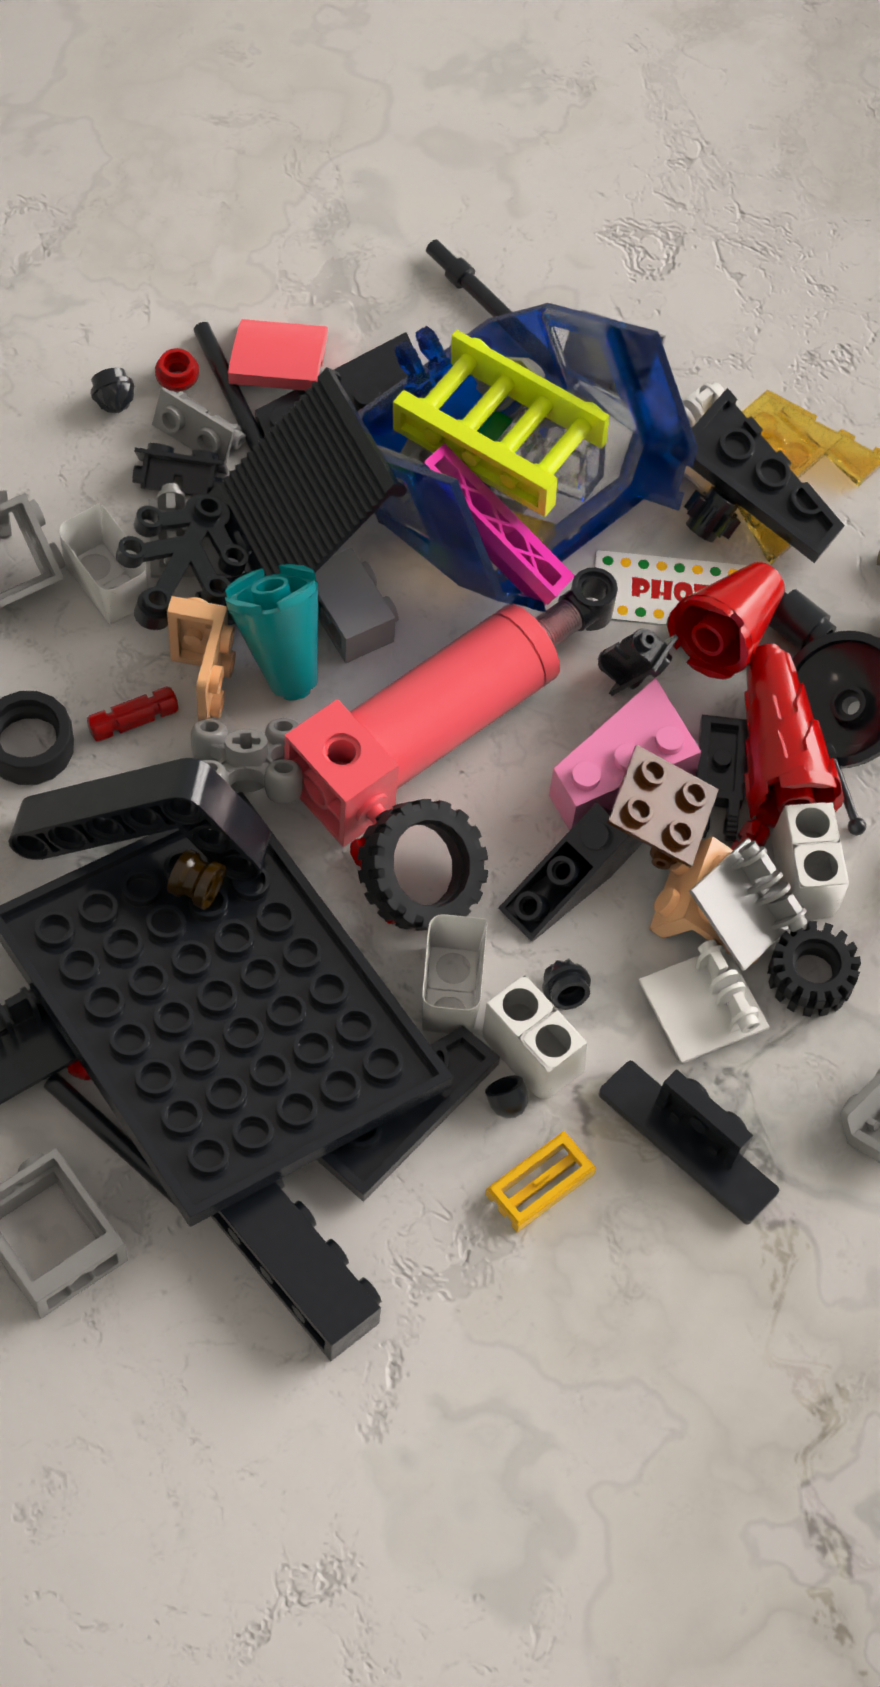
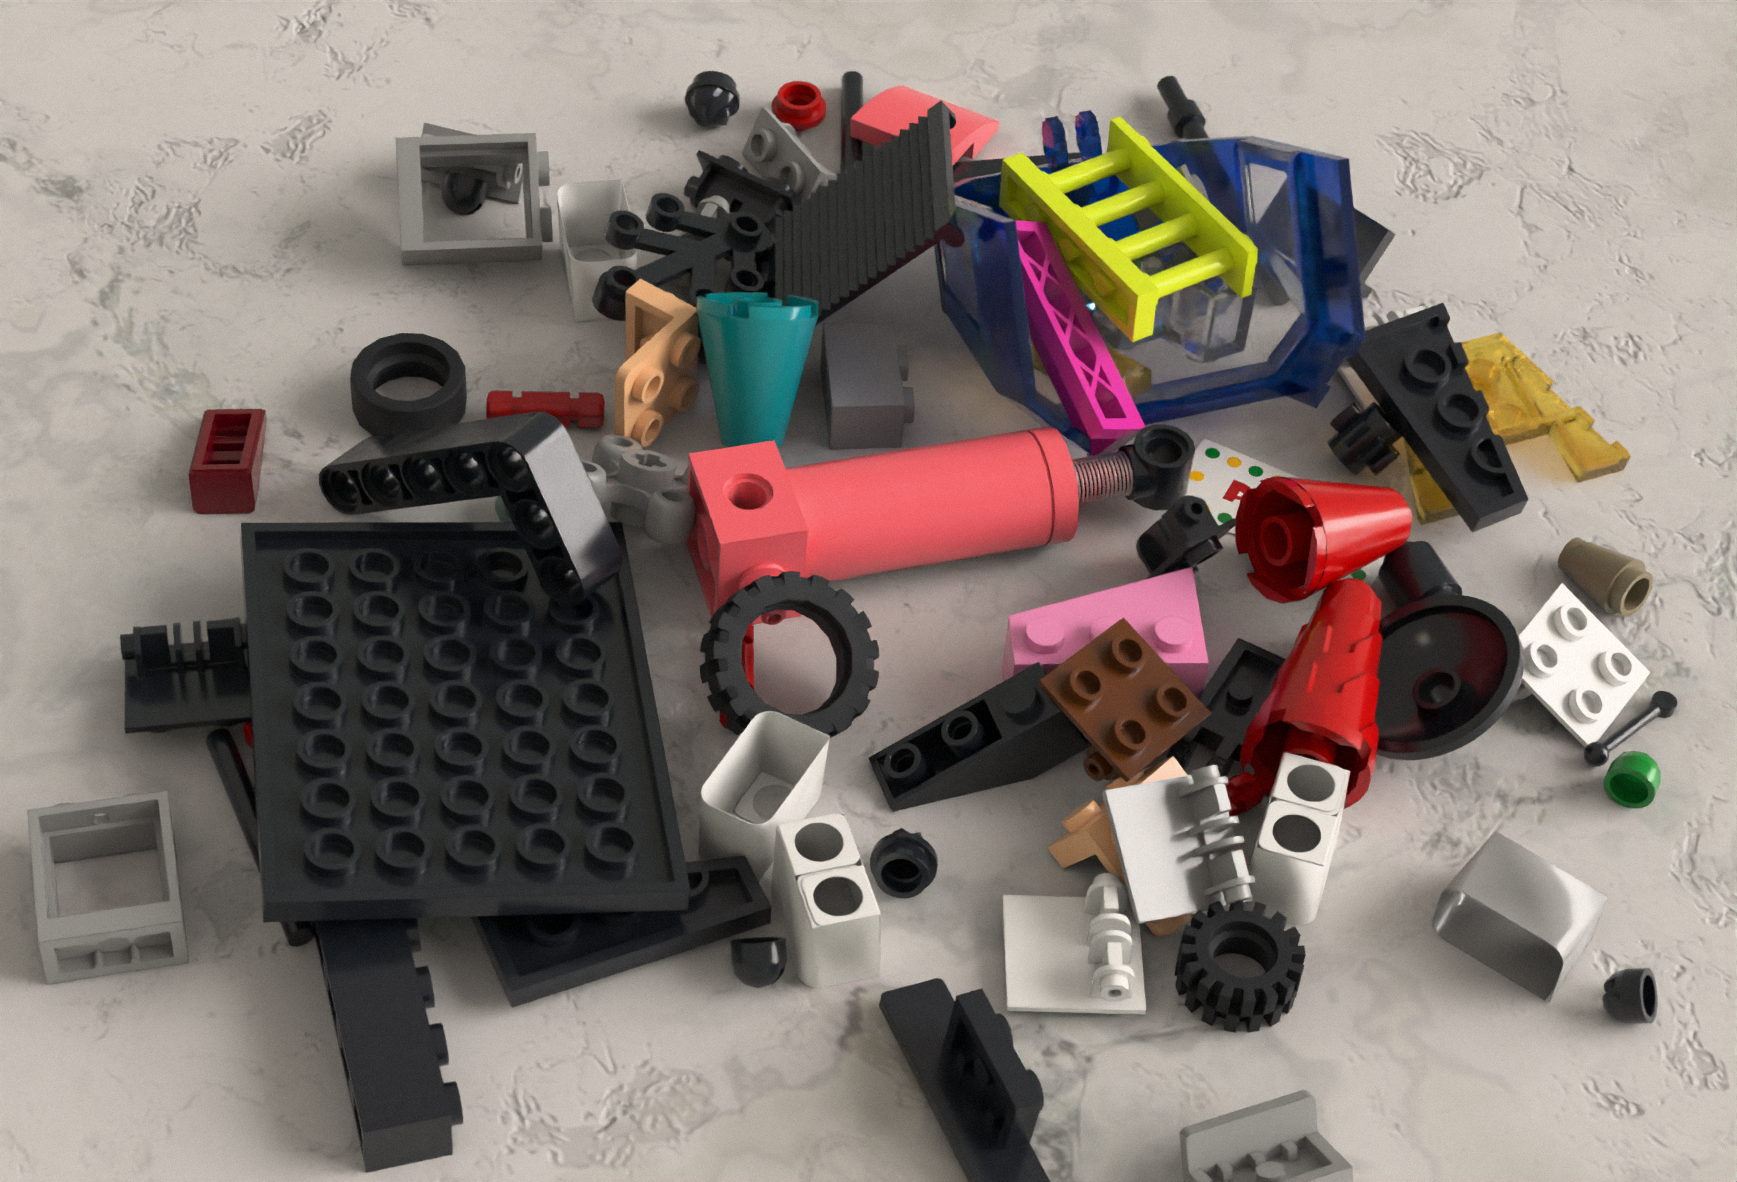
camera: 25 degrees right, 15 degrees down
dark brown wheel [167,849,226,910] -> none
yellow tile [485,1131,596,1233] -> none
black hinge [825,740,867,836] -> none

